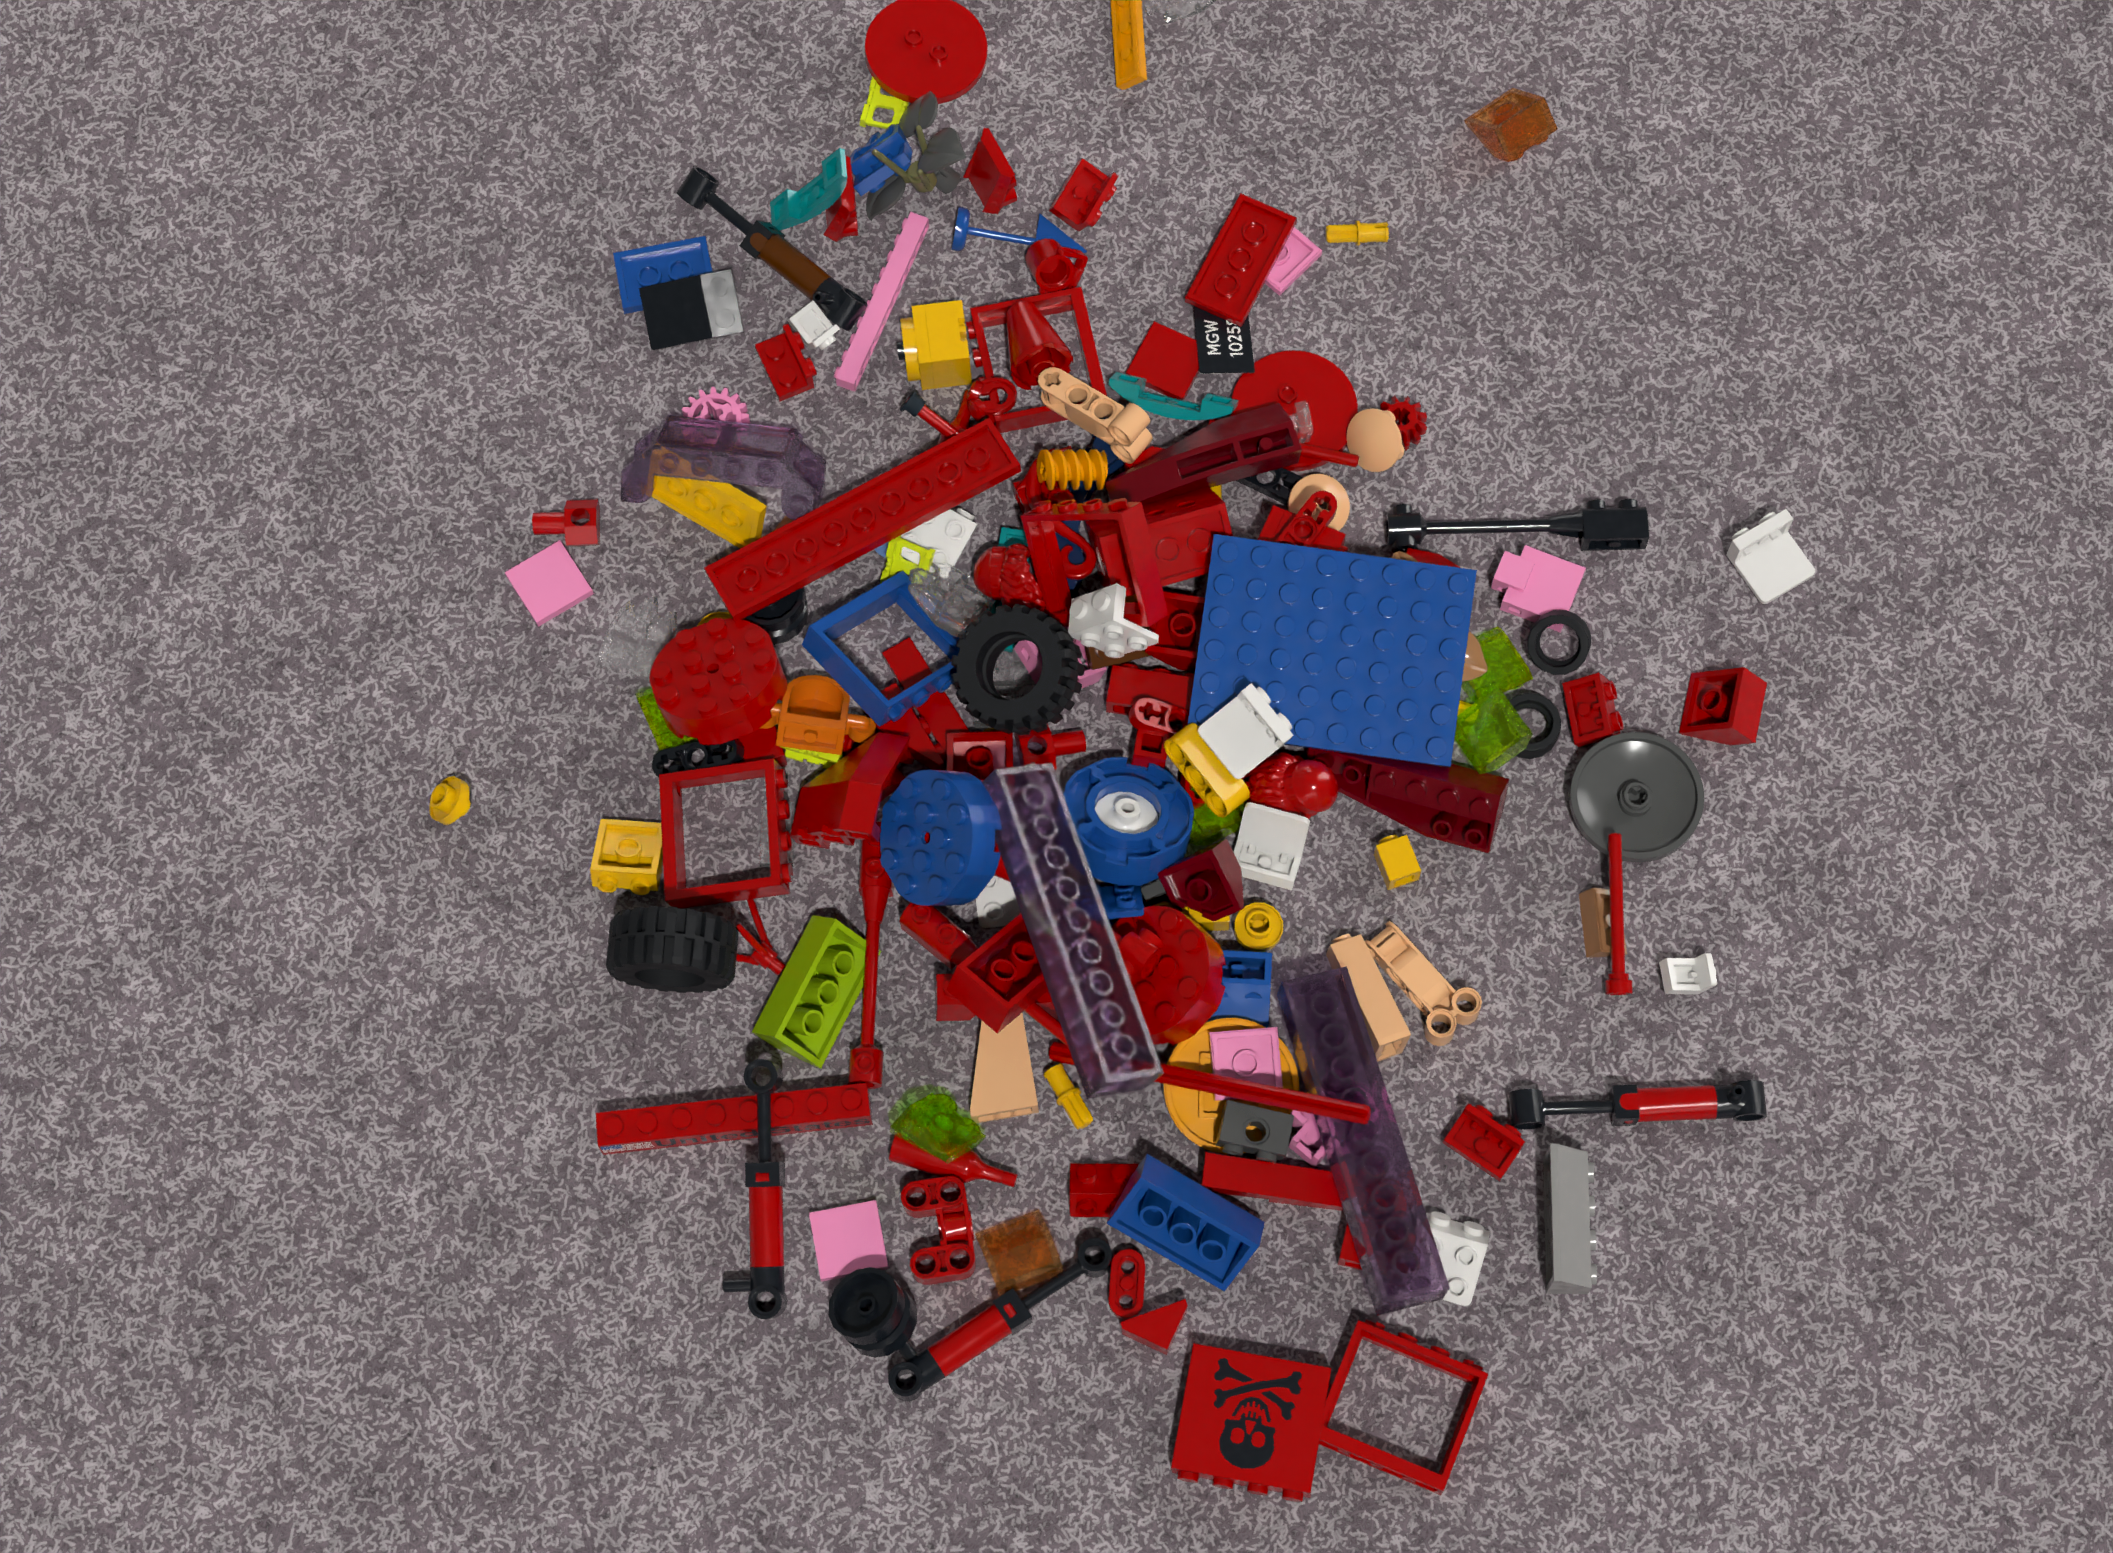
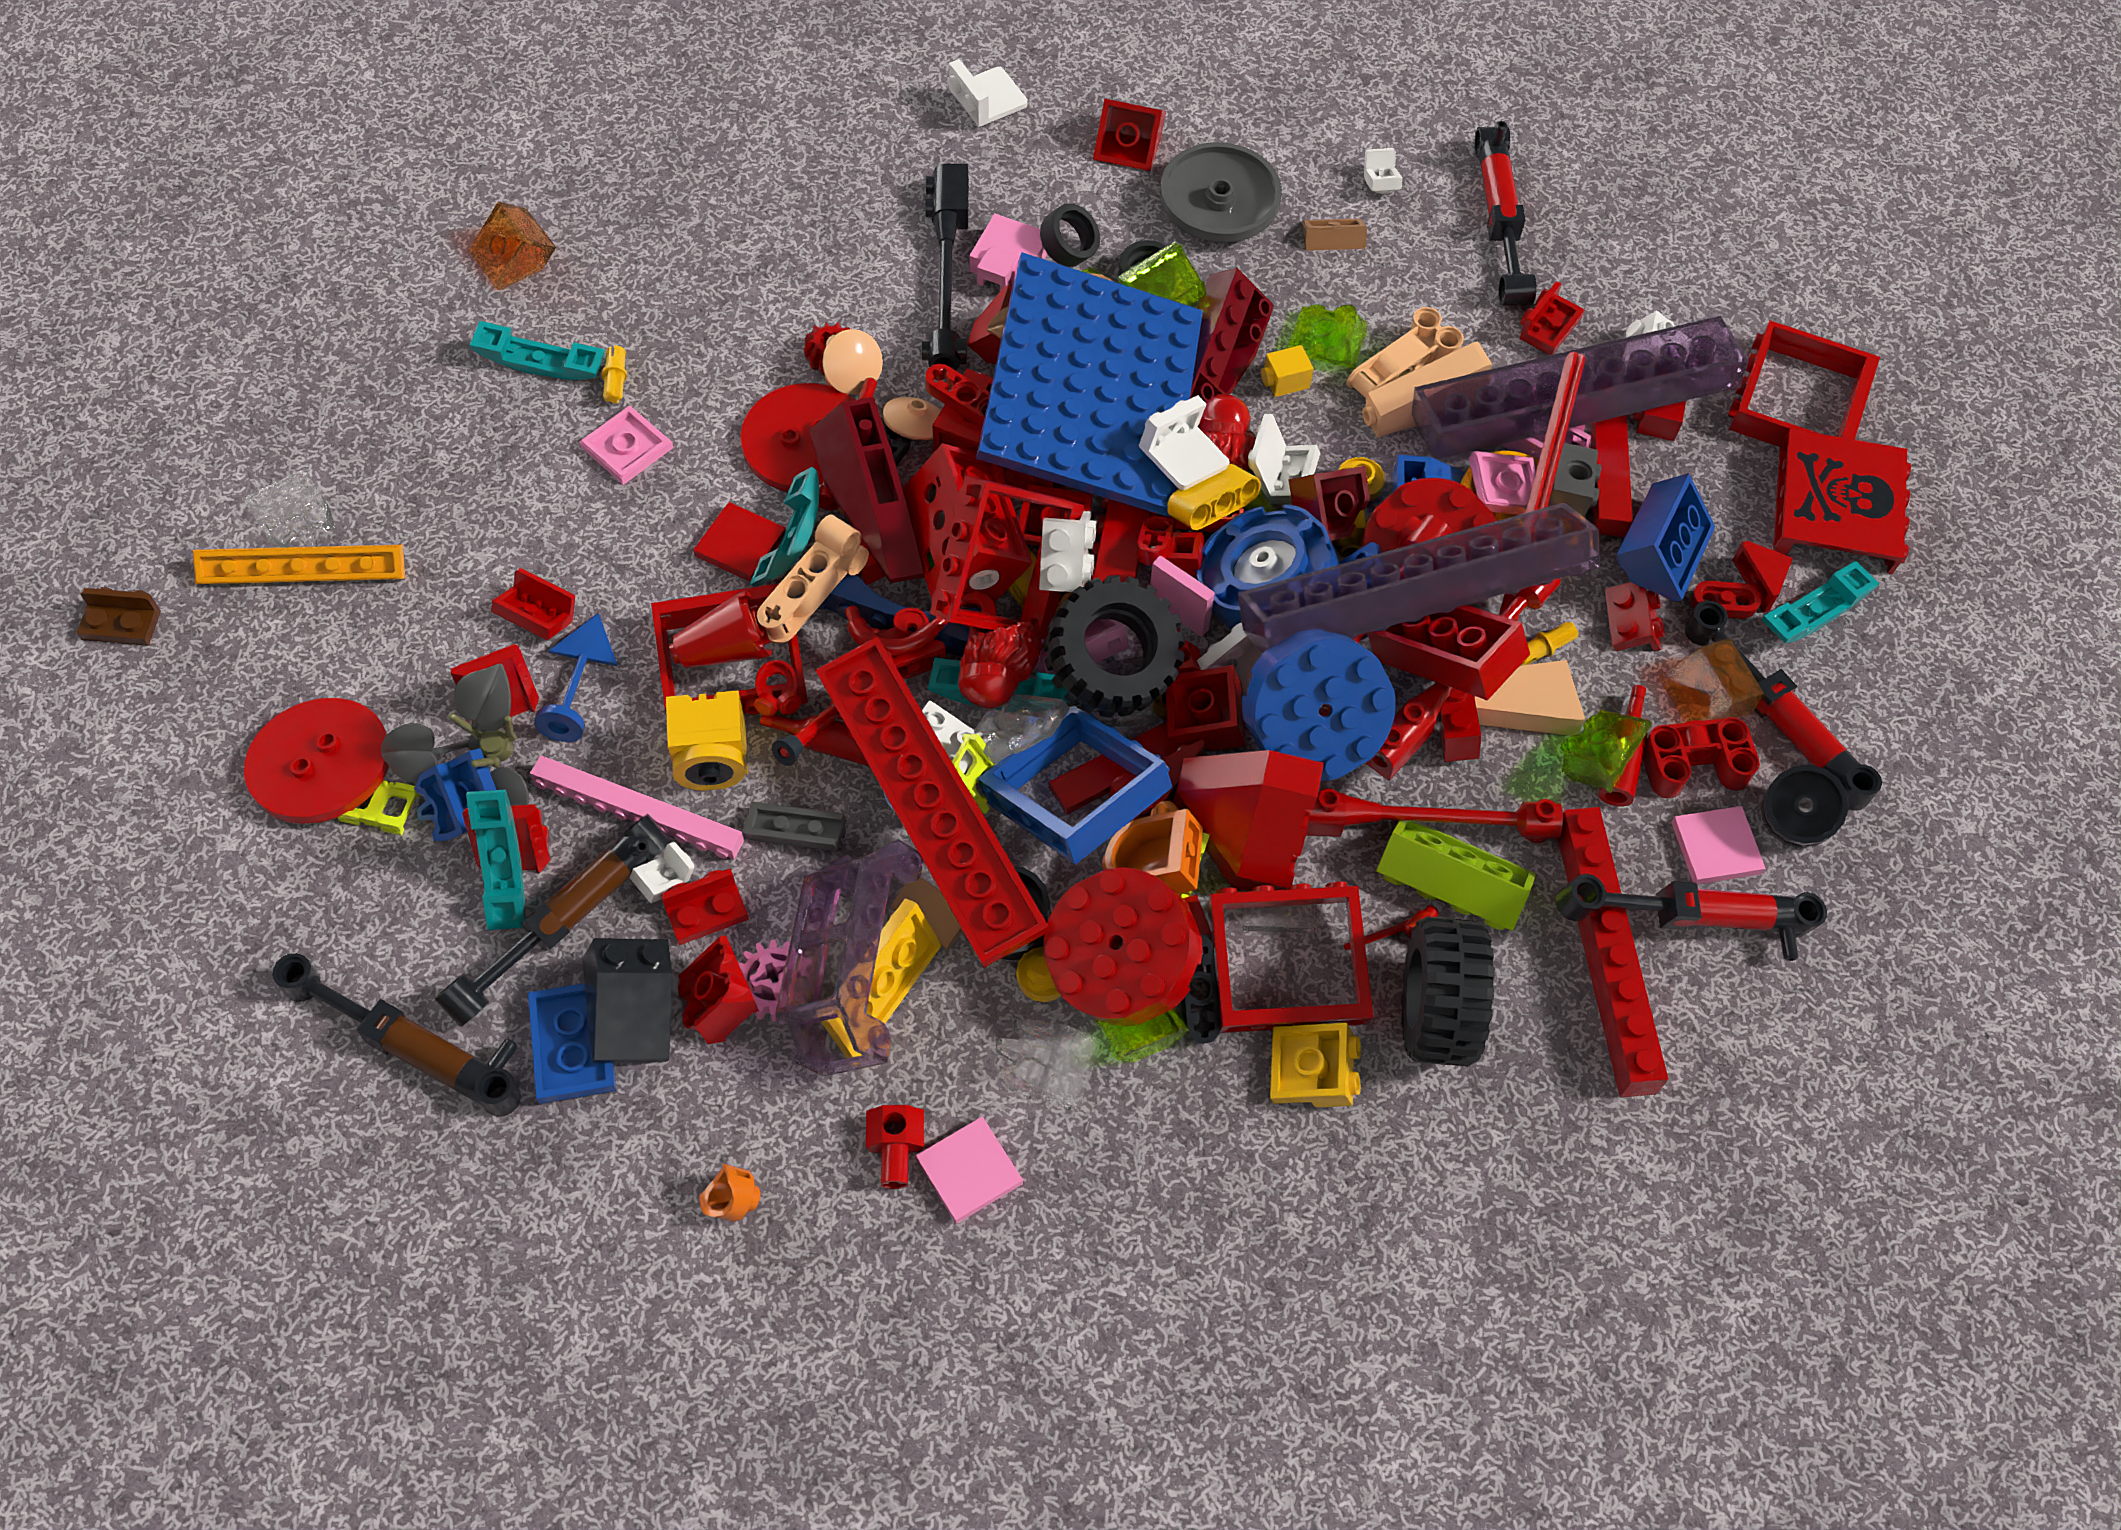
camera: 95 degrees left, 10 degrees down
yellow plate [429,776,471,825] -> none
red piece [1025,238,1088,294] -> none
light orange piece [1037,449,1108,490] -> none
red tile [1185,193,1297,327] -> none
black sticker [1193,306,1255,374] -> none
clear plate [1288,400,1314,443] -> none
light grey slope [1543,1143,1597,1294] -> none
red bracket [1562,672,1624,747] -> none
red piece [1605,833,1633,995] -> none
none -> black piece [272,953,521,1117]
none -> teal slope [469,321,605,380]
none -> red slope [678,936,760,1044]
none -> orange piece [699,1163,760,1222]
none -> dark grey hinge [742,802,847,852]
none -> bright pink tile [1150,556,1215,637]
none -> clear neon green slope [1287,305,1367,369]
none -> teal slope [1762,561,1880,644]

